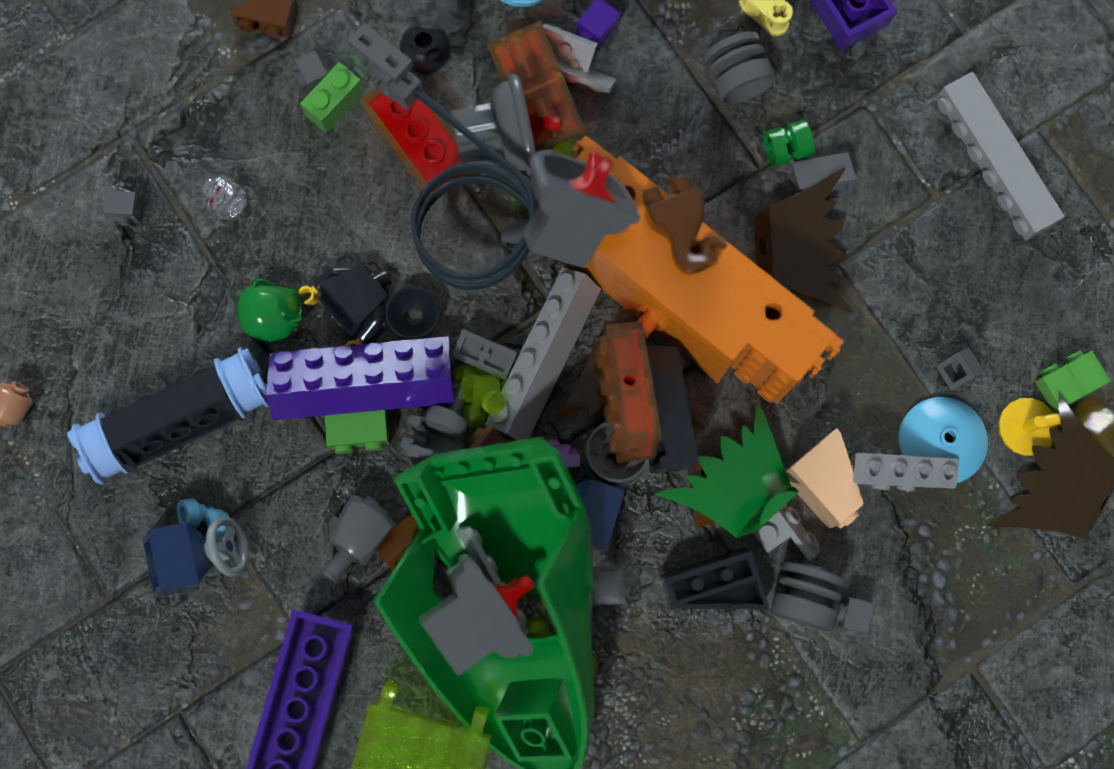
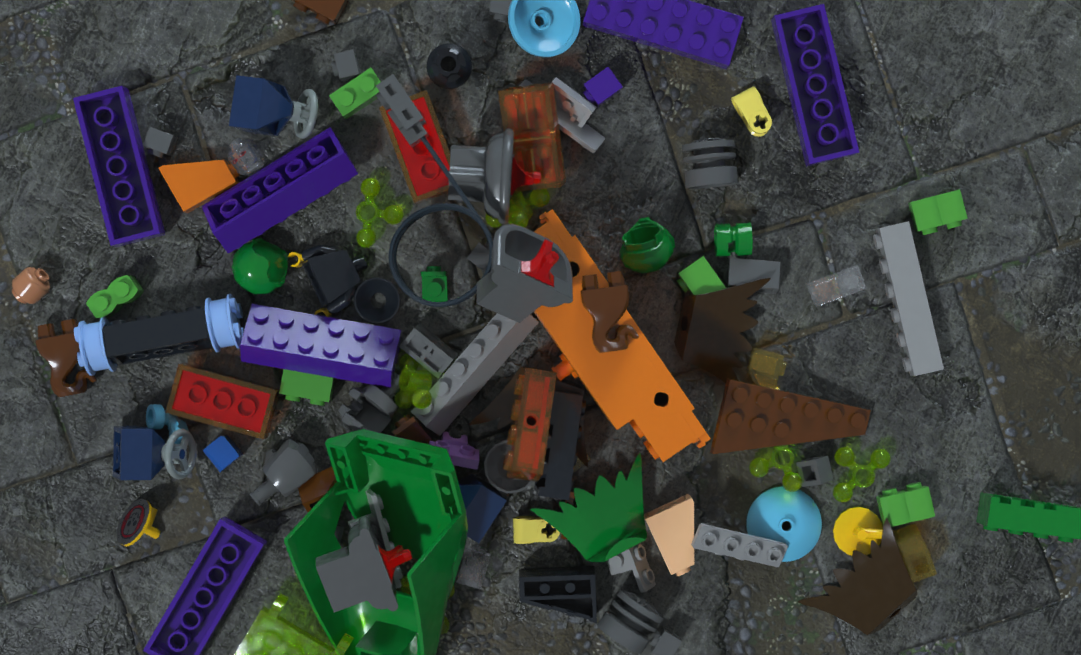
camera: 20 degrees right, 10 degrees up
none -> reddish brown hips [35,319,97,397]
none -> dark purple brick [73,86,166,247]
none -> bright green brick [86,275,144,318]
none -> shield [117,499,160,547]
none -> orange slope [159,160,240,213]
none -> red brick [165,363,280,439]
none -> dark purple brick [202,127,358,254]
none -> blue piece [203,434,244,472]
none -> dark blue piece [229,75,318,139]
none -> clear neon green piece [356,178,403,248]
none -> green bracket [421,266,448,302]
none -> light yellow piece [513,516,560,544]
none -> green helmet [619,217,675,273]
none -> bright green brick [677,256,726,295]
none -> reddish brown wing [710,379,871,454]
none -> clear yellow slope [746,348,787,390]
none -> clear neon green piece [749,445,802,492]
none -> clear slope [806,265,867,307]
none -> clear neon green piece [833,447,891,502]
none -> bright green brick [908,189,968,235]

